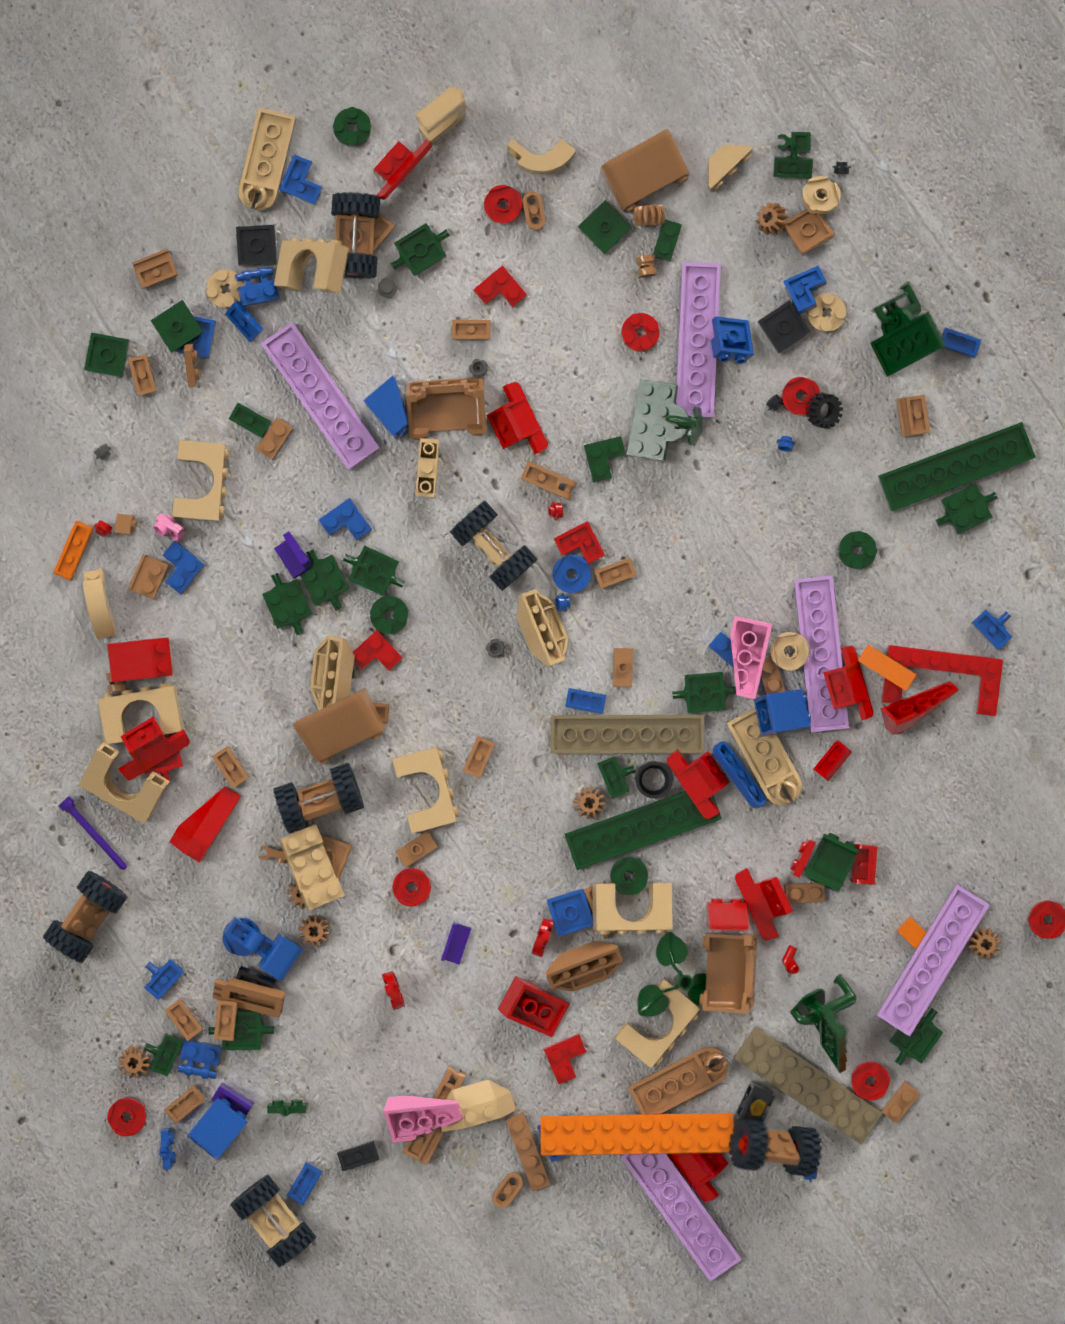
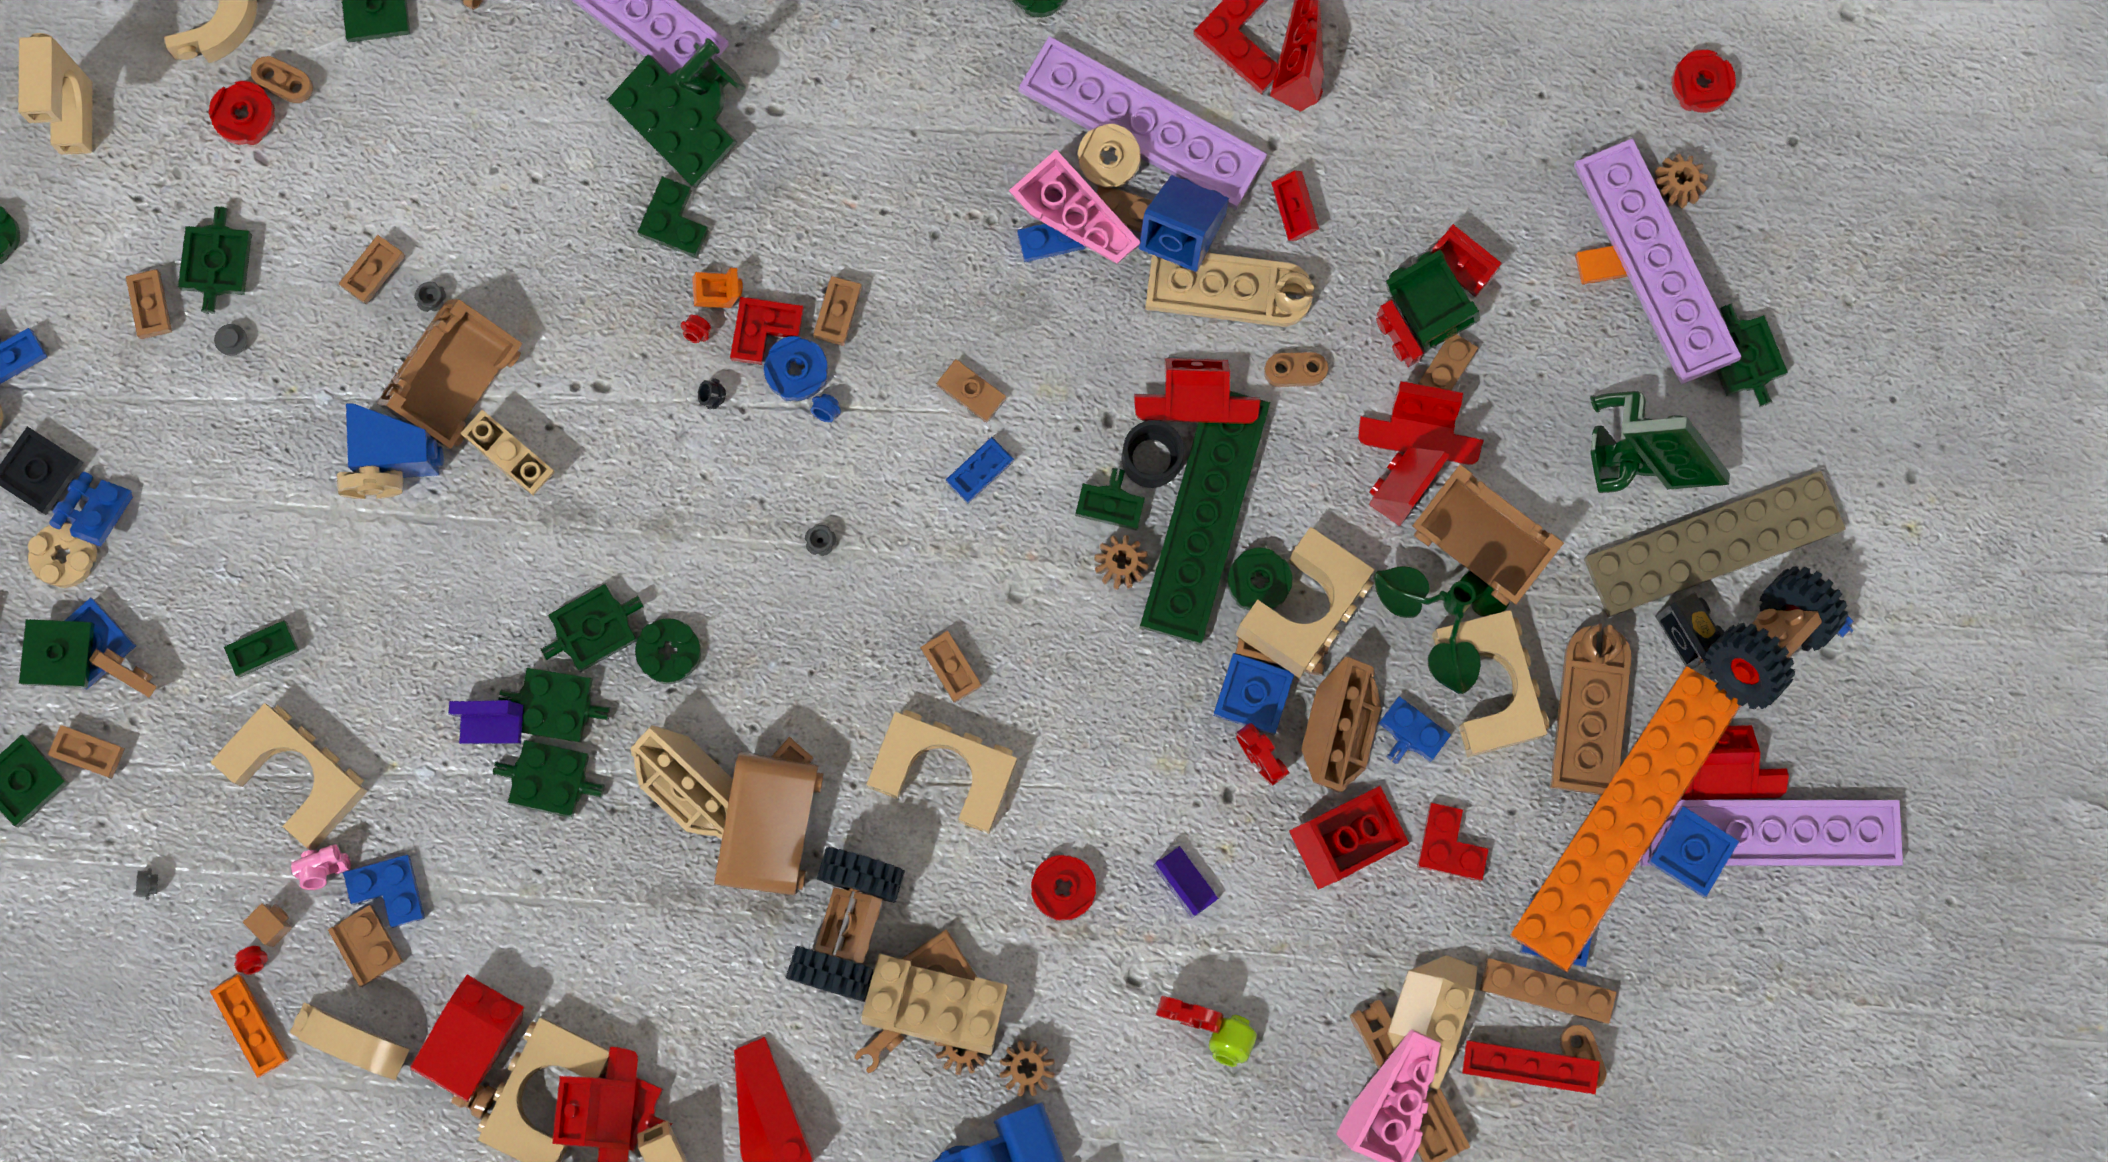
camera: 60 degrees left, 10 degrees down
medium nougat plate [212,746,249,788] -> none
blue plate [225,301,263,342] -> none
medium nougat plate [256,417,294,460] -> none
lavender plate [261,322,380,470] -> none
tan arch [274,238,349,294] -> none
blue plate [319,498,372,540] -> none
plate [331,192,380,279] -> none
red plate [352,630,403,671] -> none
red plate [373,139,433,200] -> none
medium nougat plate [395,831,438,867] -> none
black plate [450,500,538,591] -> none
red plate [473,265,527,308] -> none
red plate [487,382,548,455] -> none
tan wedge [517,589,568,667] -> none
medium nougat plate [521,461,577,500] -> none
dark tan plate [551,715,705,754] -> none
red plate [621,313,660,352] -> none
dark green plate [672,672,736,713] -> none
blue plate [713,741,766,809] -> none
red arm [782,945,799,974] -> none
red plate [823,646,874,721] -> none
red plate [851,1061,890,1101] -> none
orange tile [858,644,917,691] -> none
medium nougat plate [881,1081,920,1124] -> none
none -> tan plate [337,466,403,499]
none -> orange bracket [692,267,743,308]
none -> black plate [698,378,726,410]
none -> lime head [1209,1015,1256,1067]
none -> medium nougat plate [1264,352,1328,387]
none -> blue plate [1378,696,1451,764]
none -> red plate [1462,1040,1600,1095]
none -> blue plate [1647,806,1739,898]

